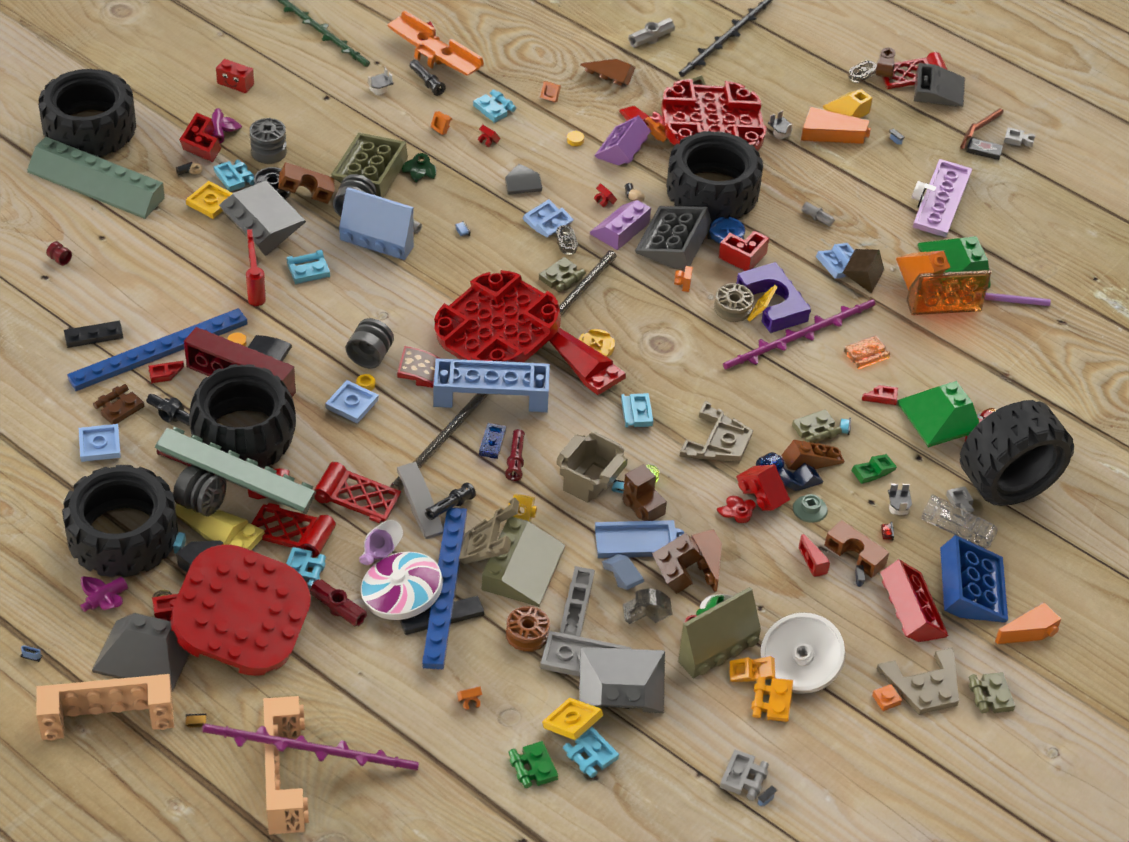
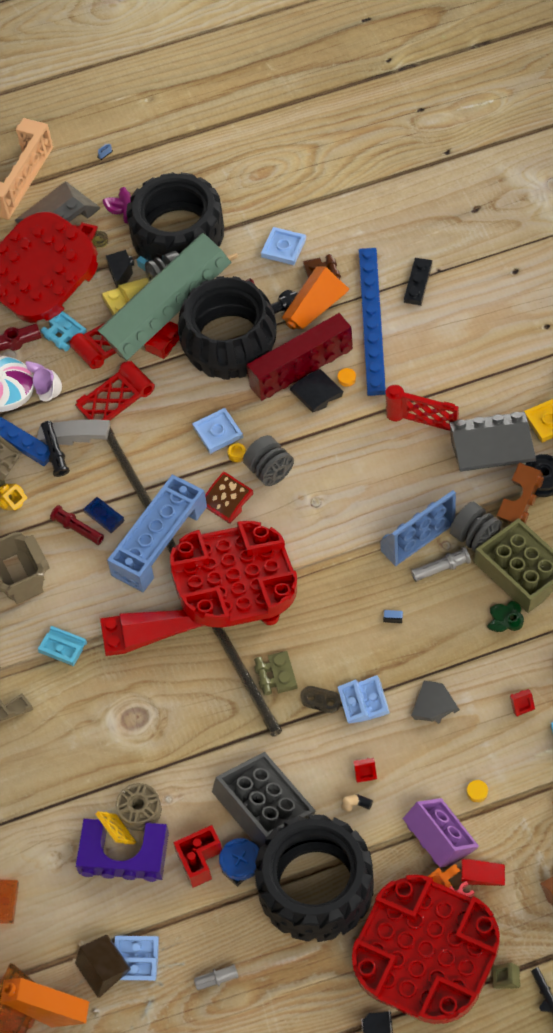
camera: 130 degrees right, 10 degrees up
dark red wheel [46,241,72,266] -> none
red tile [148,361,184,383] -> none
medium azure plate [286,250,330,284] -> none
yellow tile [579,329,615,357] -> none
medium lavender slope [590,200,651,250] -> none
orange tile [674,266,693,292] -> none
magenta plant [723,299,876,369] -> none
none -> orange slope [282,266,349,330]

